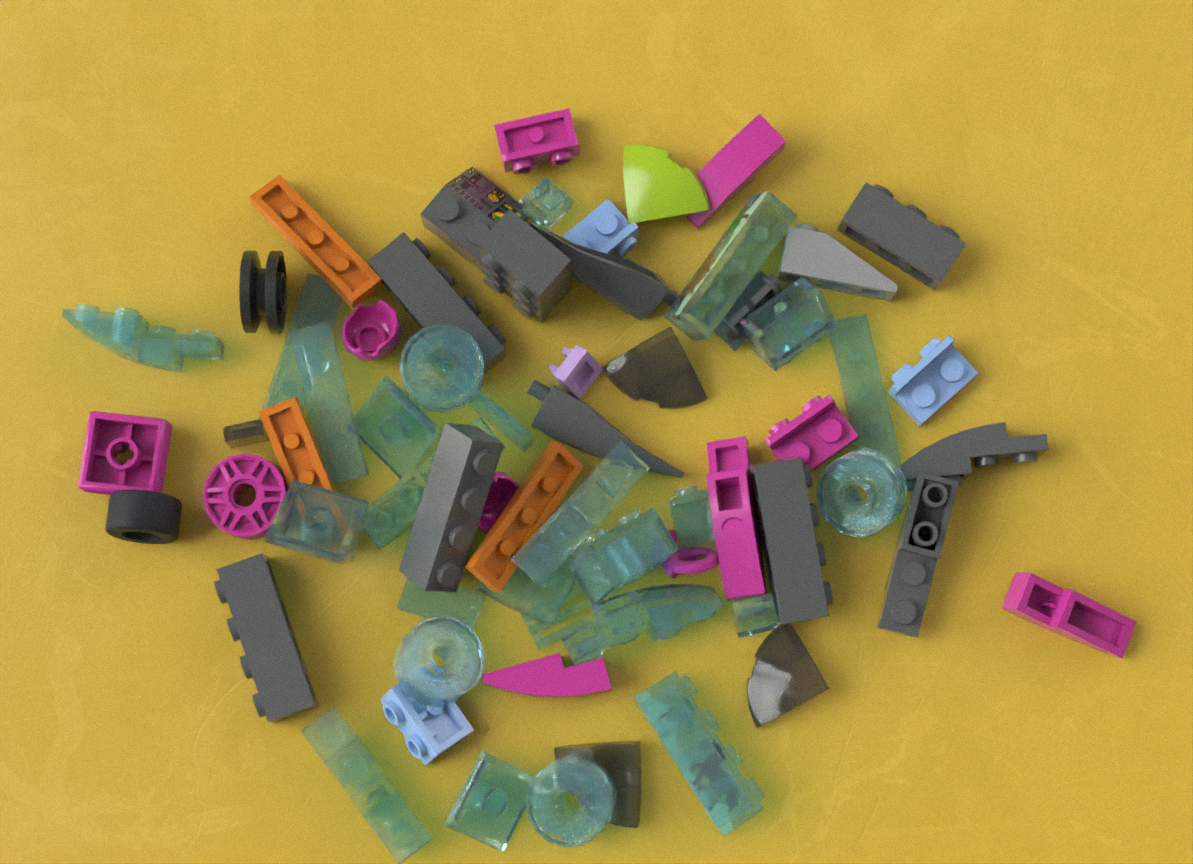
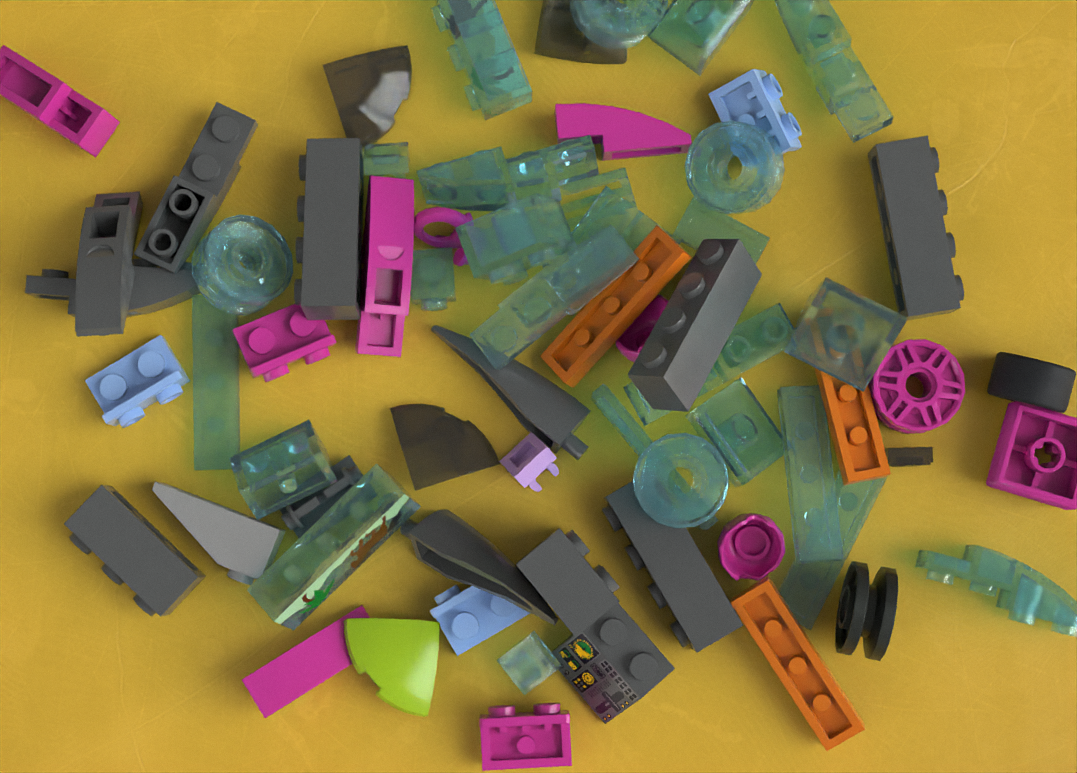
camera: 170 degrees left, 5 degrees up
none -> dark grey slope [75,191,143,337]

